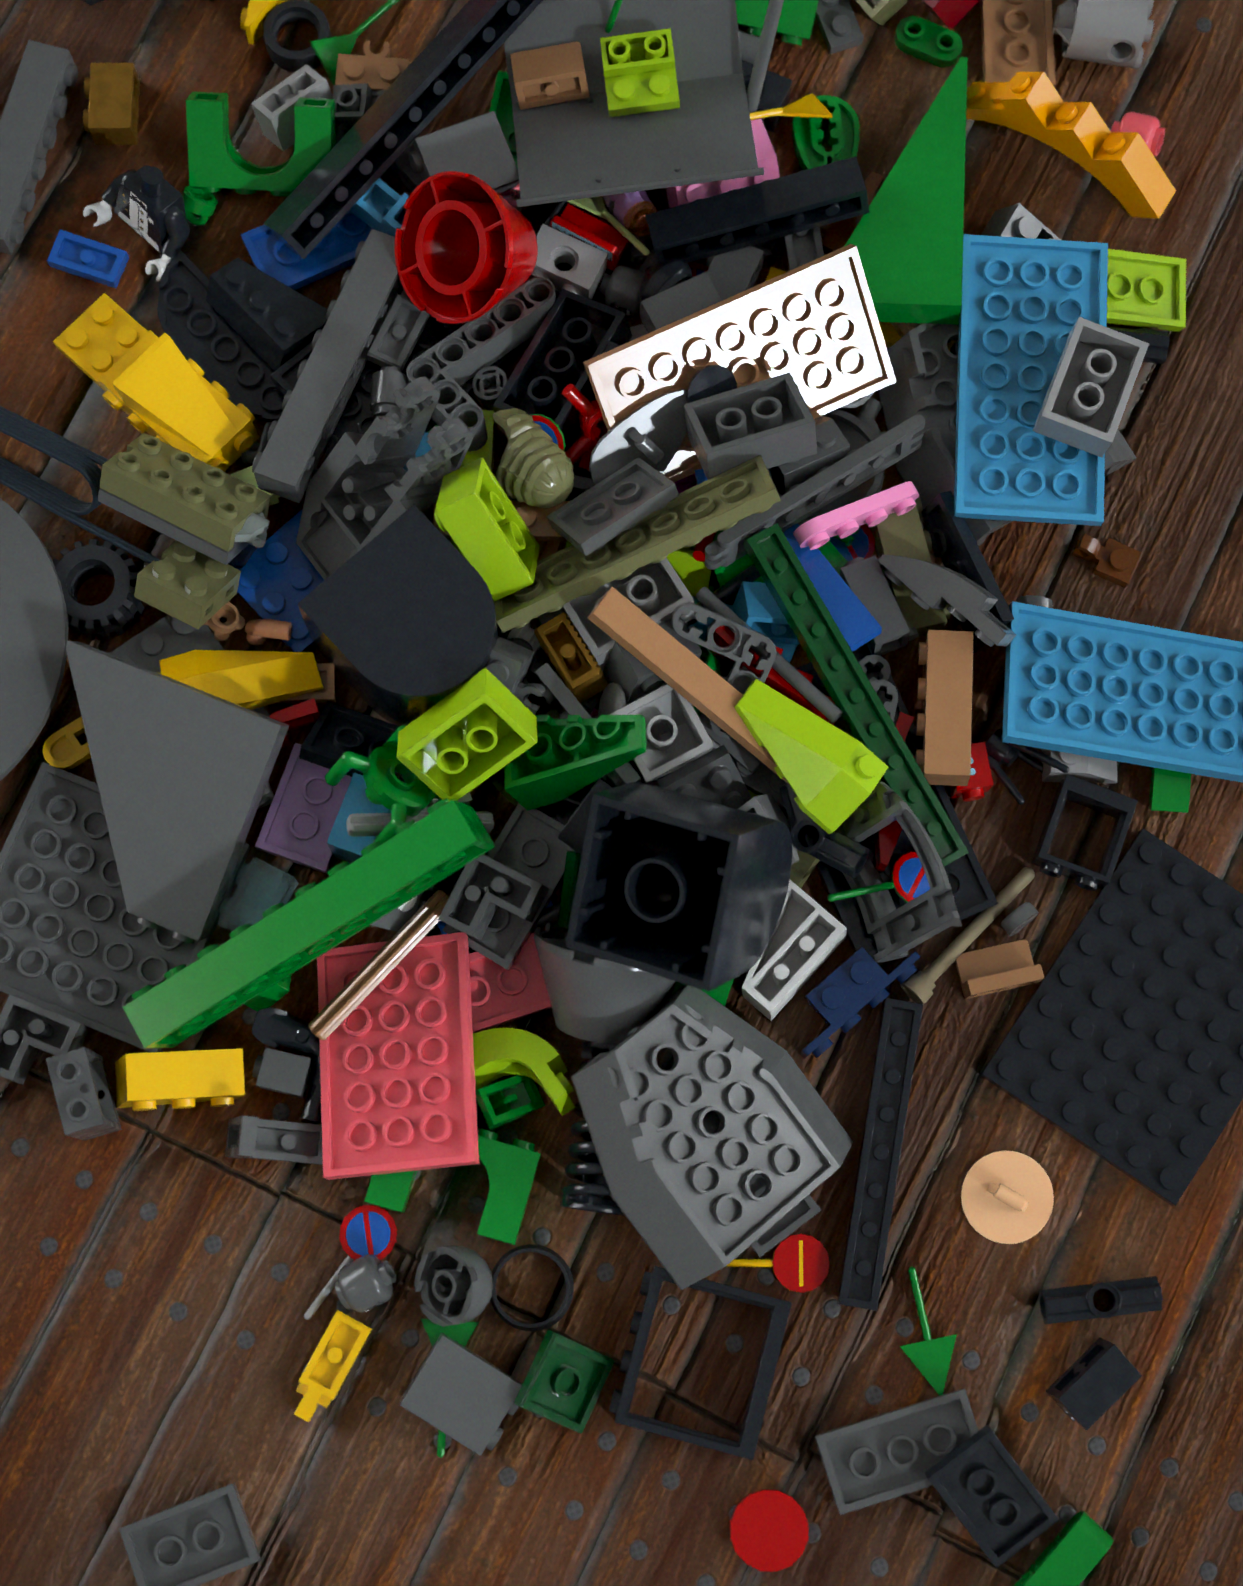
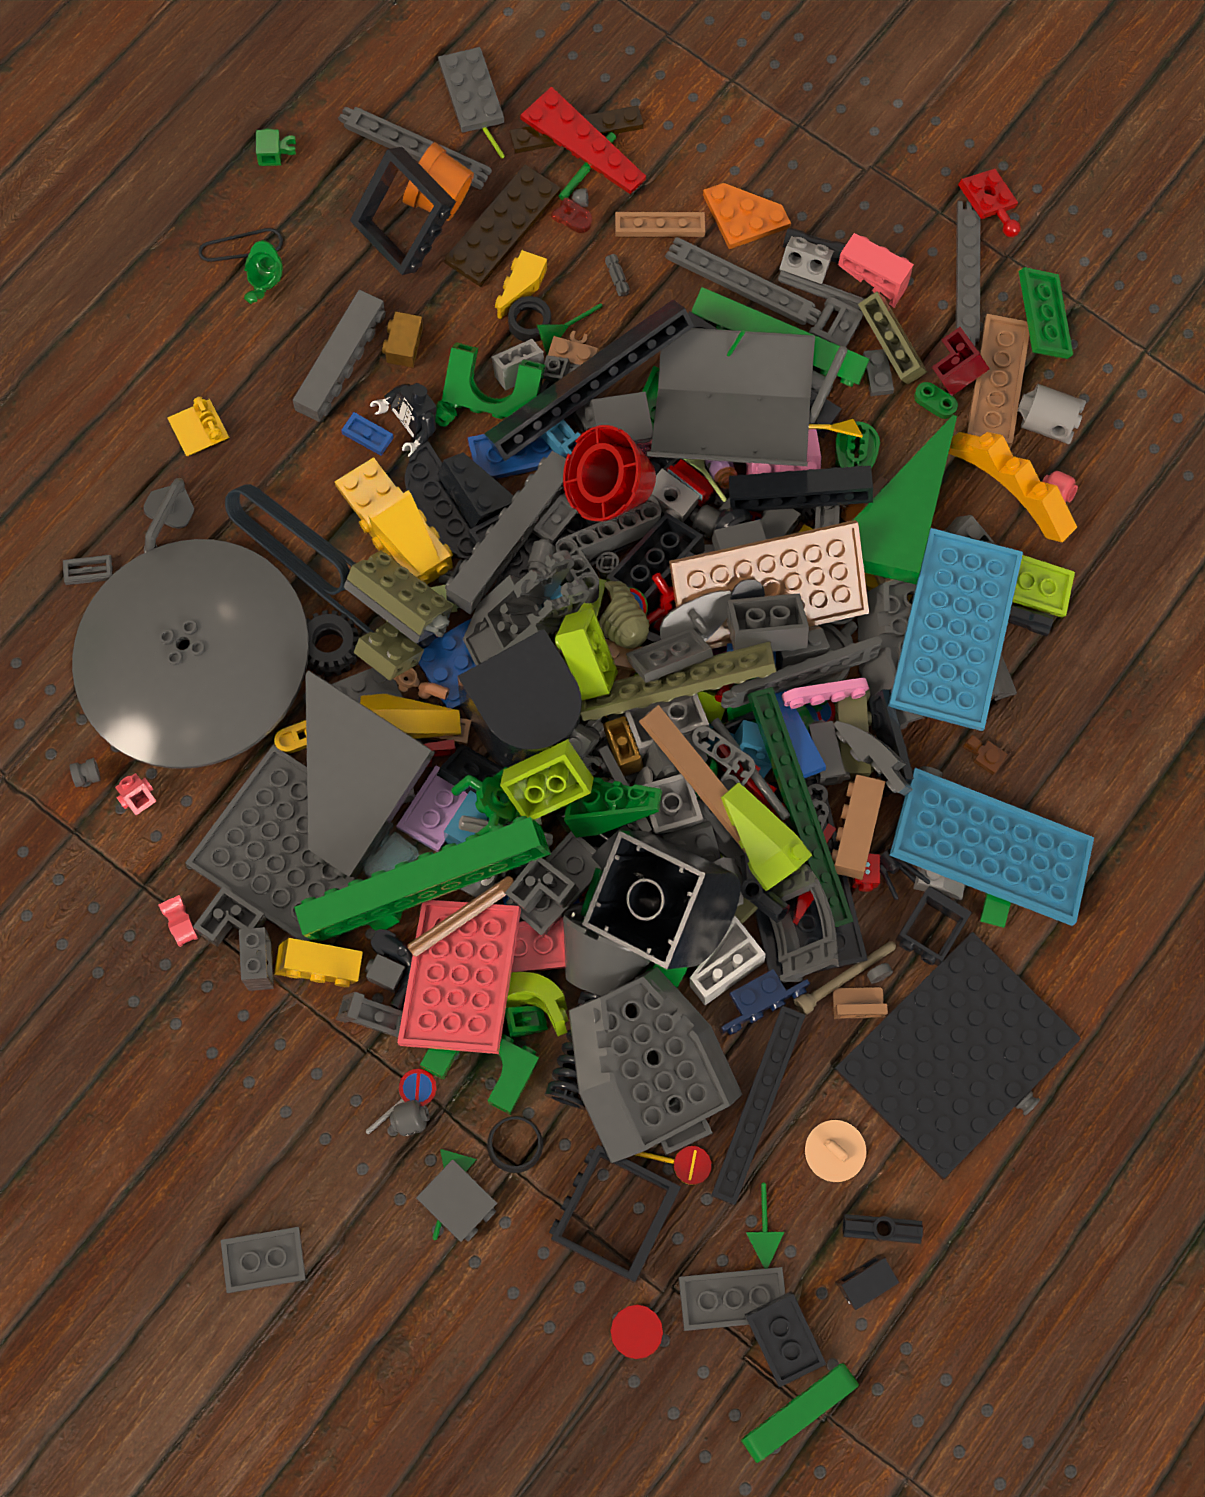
camera: 10 degrees right, 5 degrees down
yellow hinge [294,1310,372,1422] -> none
dark grey cylinder [414,1245,493,1326] -> none
medium nougat panel [511,41,590,110] -> none
dark green tile [514,1329,615,1434] -> none
lime brick [600,28,680,117] -> none
piece [827,852,930,903] -> none
light grey brick [1032,317,1149,458] -> none

